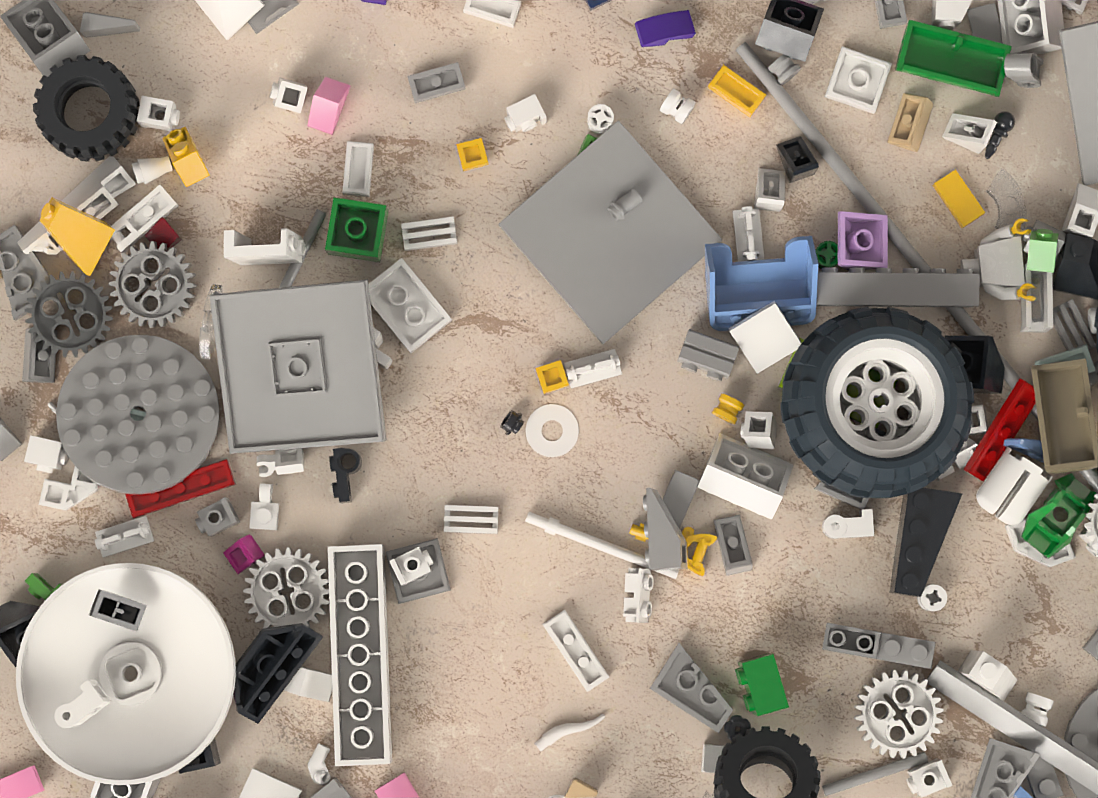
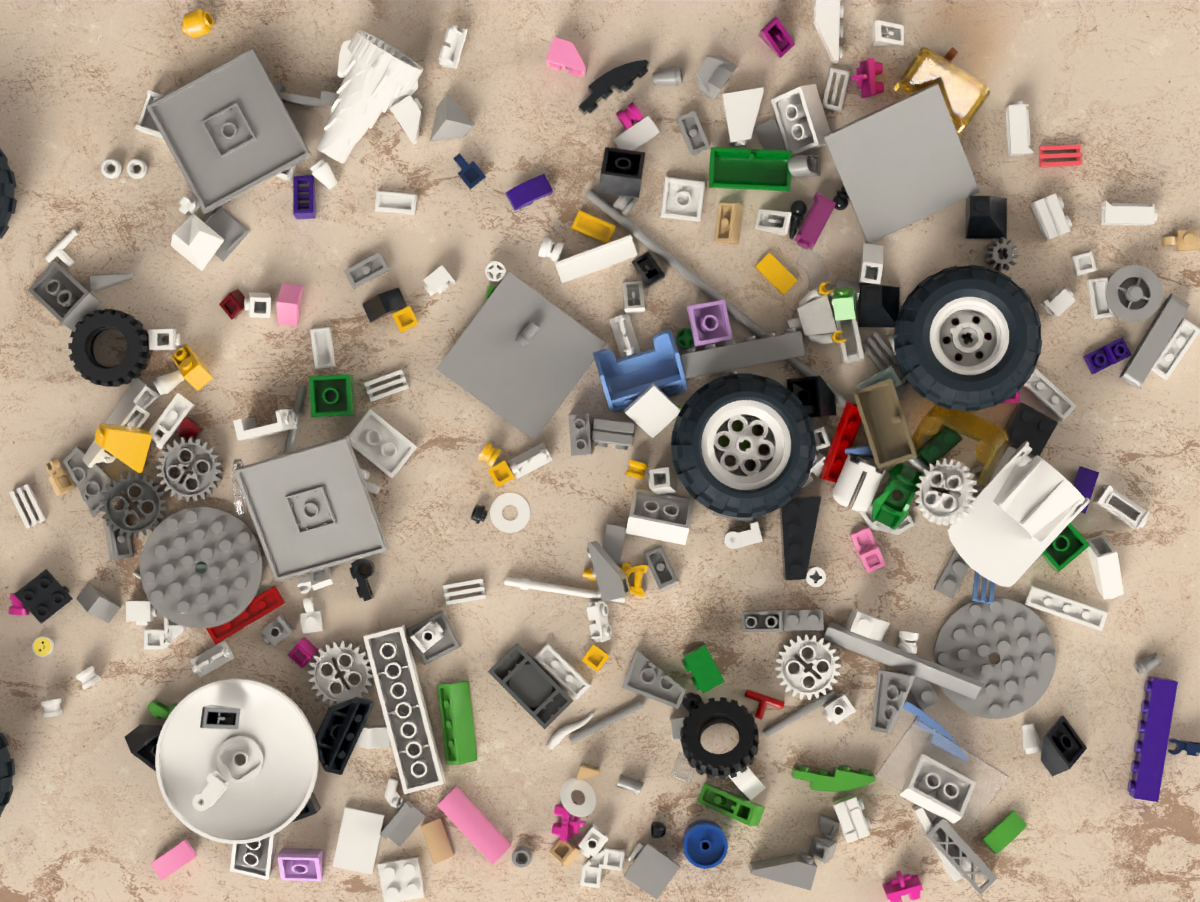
camera: 15 degrees left, 5 degrees up
none -> dark red slope [219,289,246,320]
none -> black slope [362,287,407,323]
none -> bright green panel [437,681,477,765]
none -> yellow wheel [478,442,502,467]
none -> dark grey slope [488,643,574,729]
none -> white panel [555,235,638,284]
none -> light grey bar [568,700,644,743]
none -> light grey brick [569,414,592,456]
none -> yellow plate [581,643,610,672]
none -> red piece [744,689,785,719]
none -> magenta window [794,192,836,250]
none -> black bar [832,185,848,211]
none -> bright pink slope [850,526,886,573]

